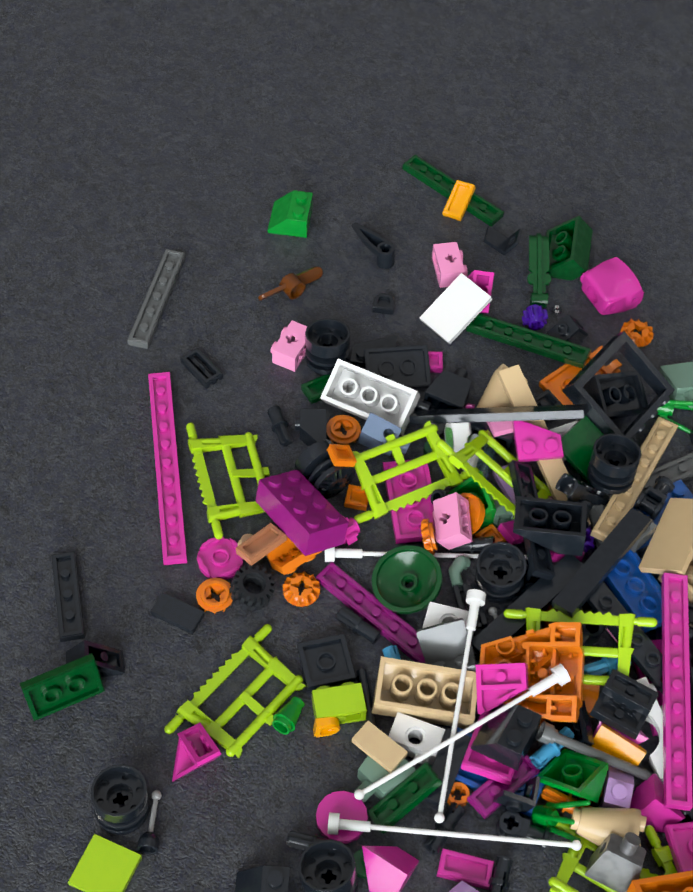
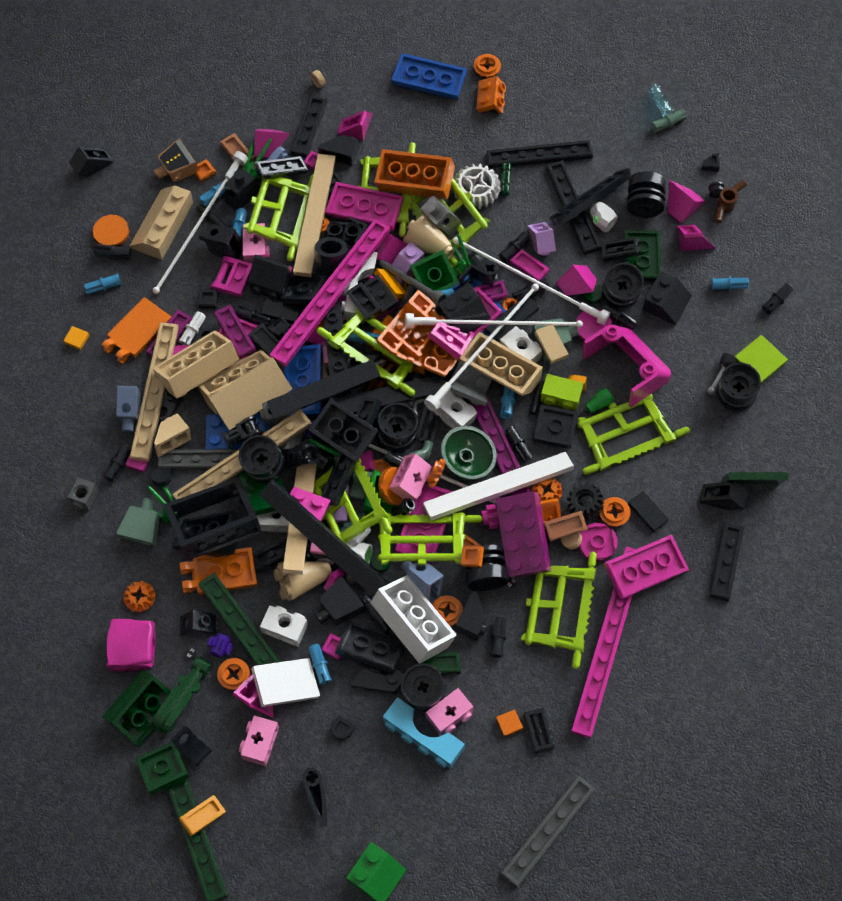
camera: 150 degrees left, 10 degrees up
dark pink slope [172,723,221,782] -> none
reddish brown piece [258,266,323,301] -> none
dark green tile [368,761,443,834] -> none
none -> dark green plate [135,742,189,795]
none -> orange gear [217,658,250,690]
none -> white brick [260,606,308,647]
none -> dark azure axle [309,644,332,685]
none -> medium azure arch [383,697,465,769]
none -> white tile [423,452,574,521]
none -> orange tile [496,709,523,737]
none -> dark pink windscreen [583,325,671,407]
none -> dark pink tile [603,535,689,600]

